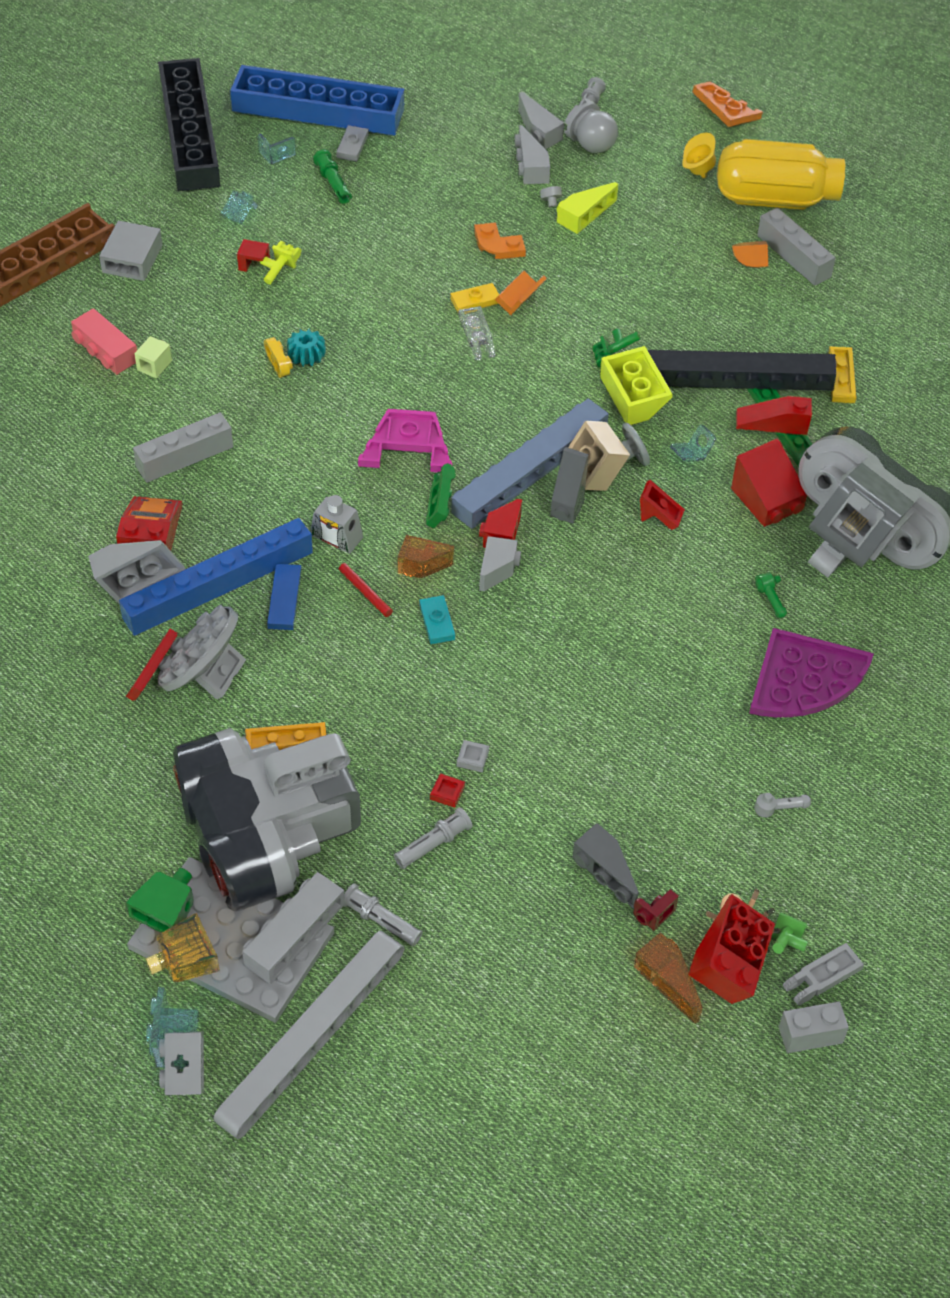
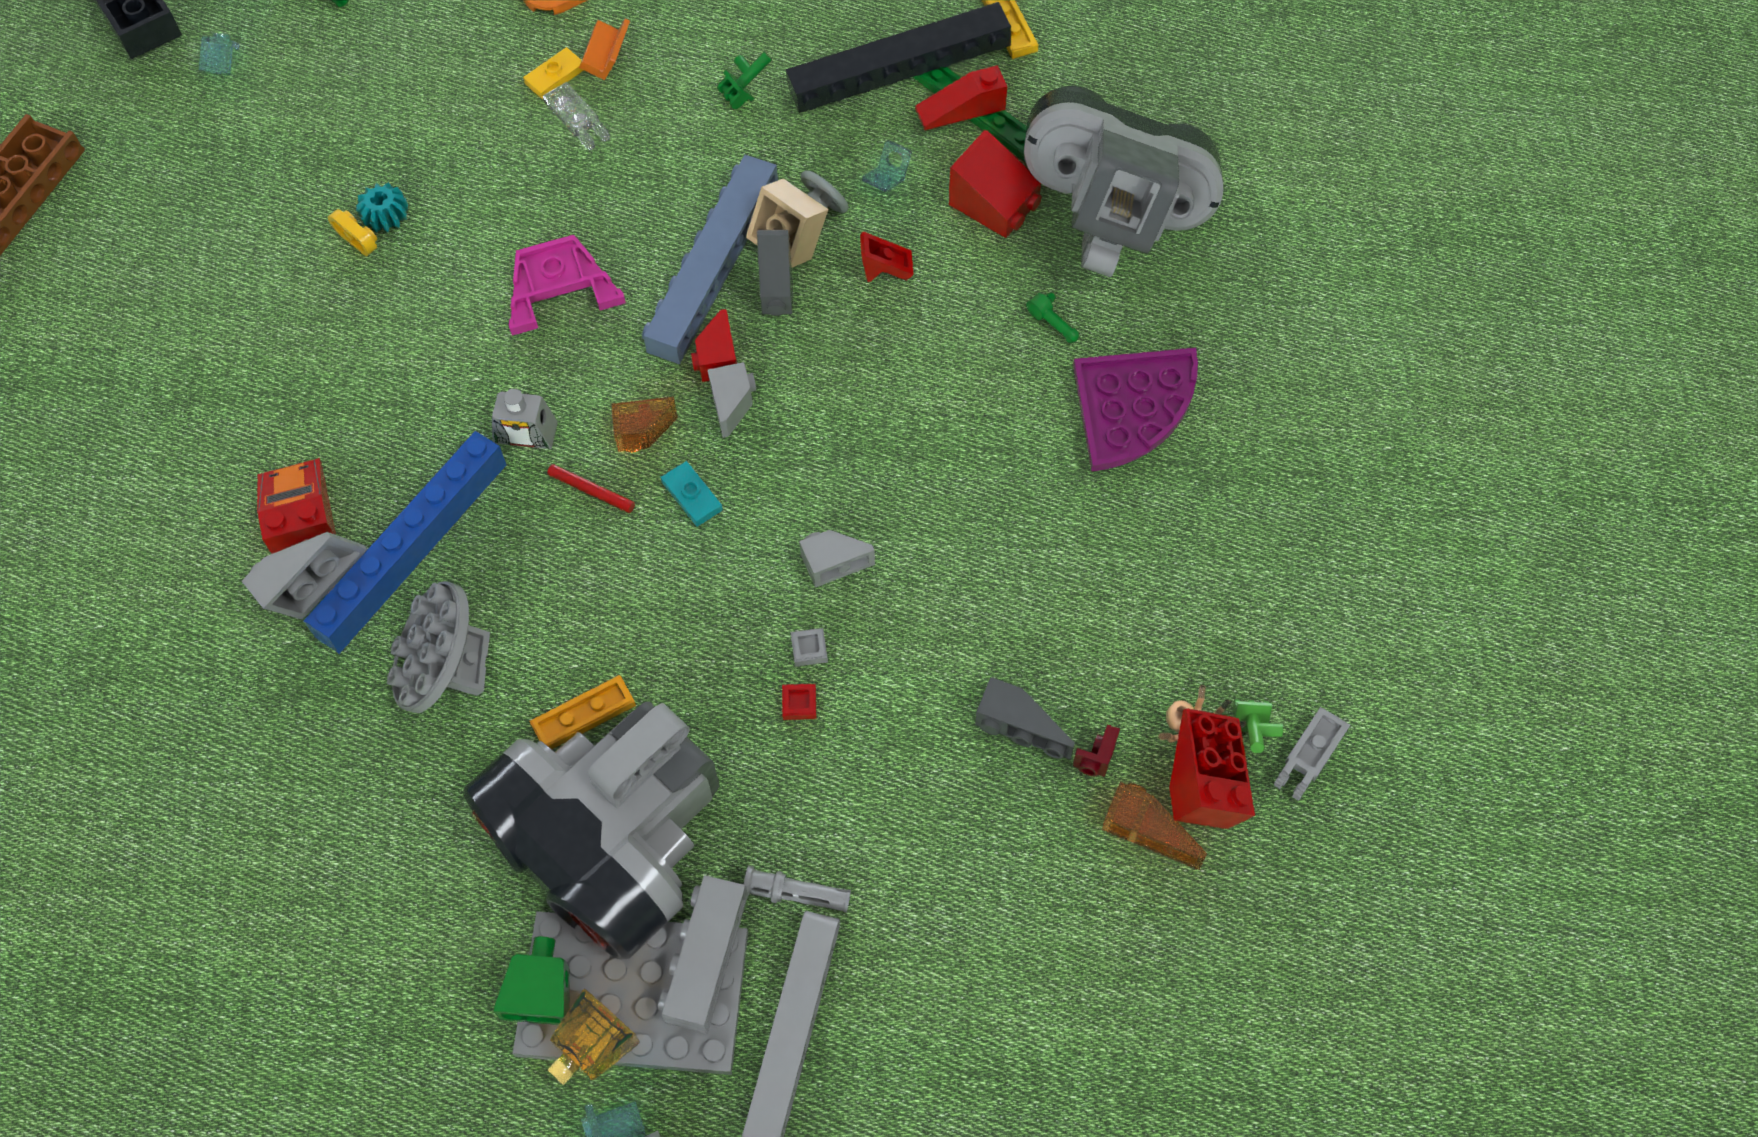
camera: 20 degrees left, 10 degrees up
coral brick [71,308,137,375] -> none
light grey brick [99,221,162,281] -> none
red tile [126,628,178,701] -> none
light grey brick [133,412,233,483] -> none
yellowish green brick [135,336,172,378] -> none
red panel [237,239,270,272] -> none
neon yellow arm [260,241,302,284] -> none
blue tile [267,564,302,630] -> none
light grey pin [394,807,473,869] -> none
green hinge [426,463,456,528] -> none
neon yellow slope [600,346,673,425] -> none
light grey piece [754,793,811,817] -> none
light grey brick [779,1001,849,1053] -> none
none -> light grey slope [799,530,875,588]

